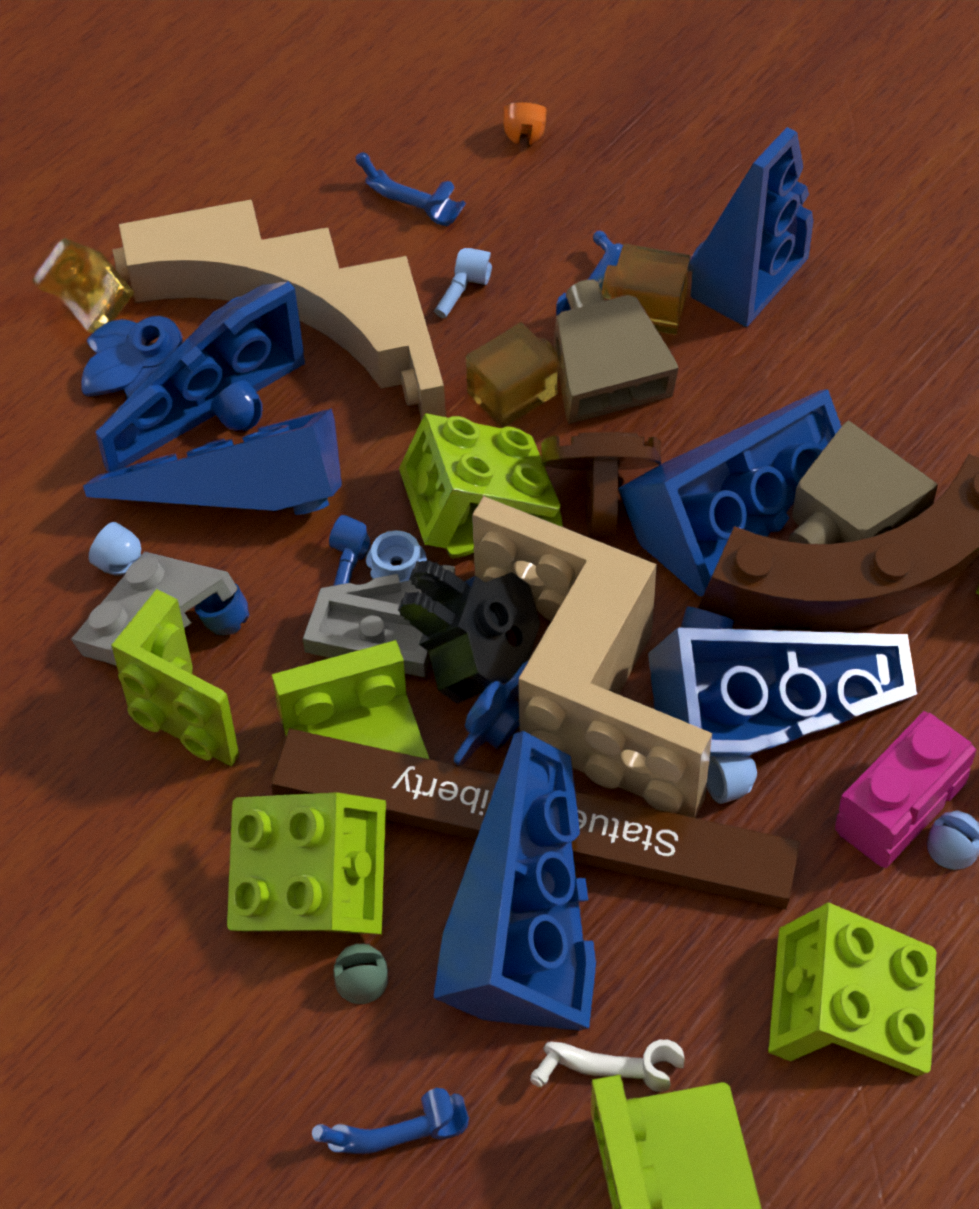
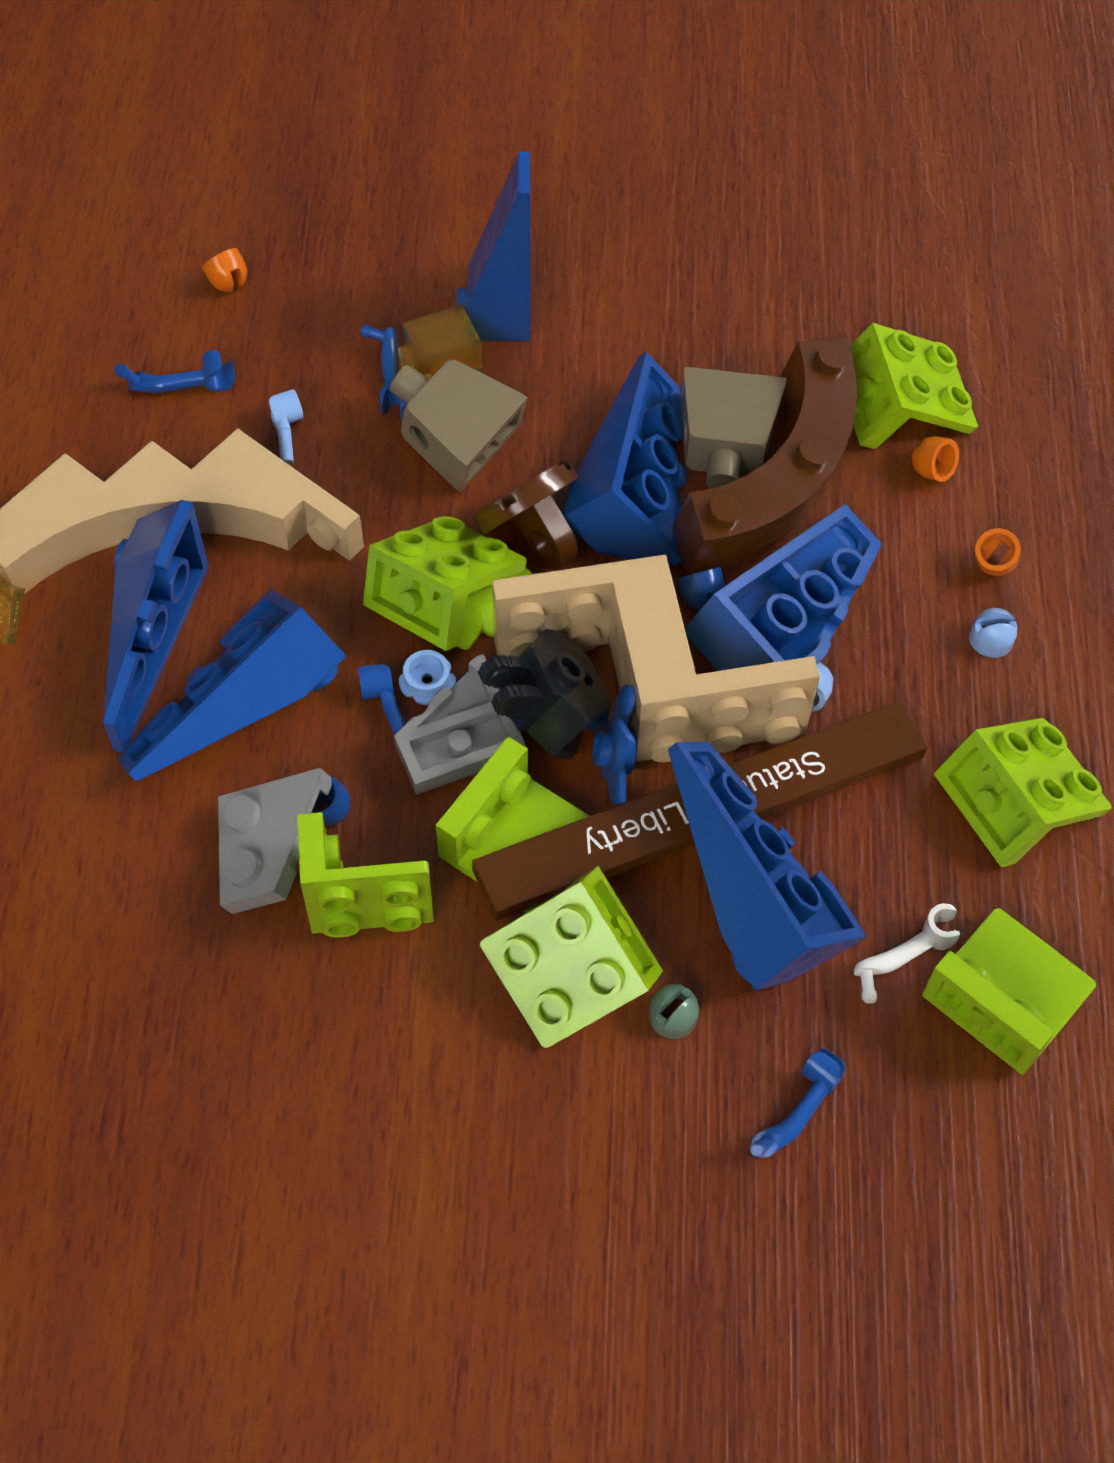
camera: 40 degrees left, 5 degrees up
blue plate [81,316,183,399] -> none
light blue hinge [89,522,141,576] -> none
blue hinge [211,380,263,431] -> none
clear yellow brick [466,322,559,428] -> none
dark pink brick [835,711,977,868] -> none

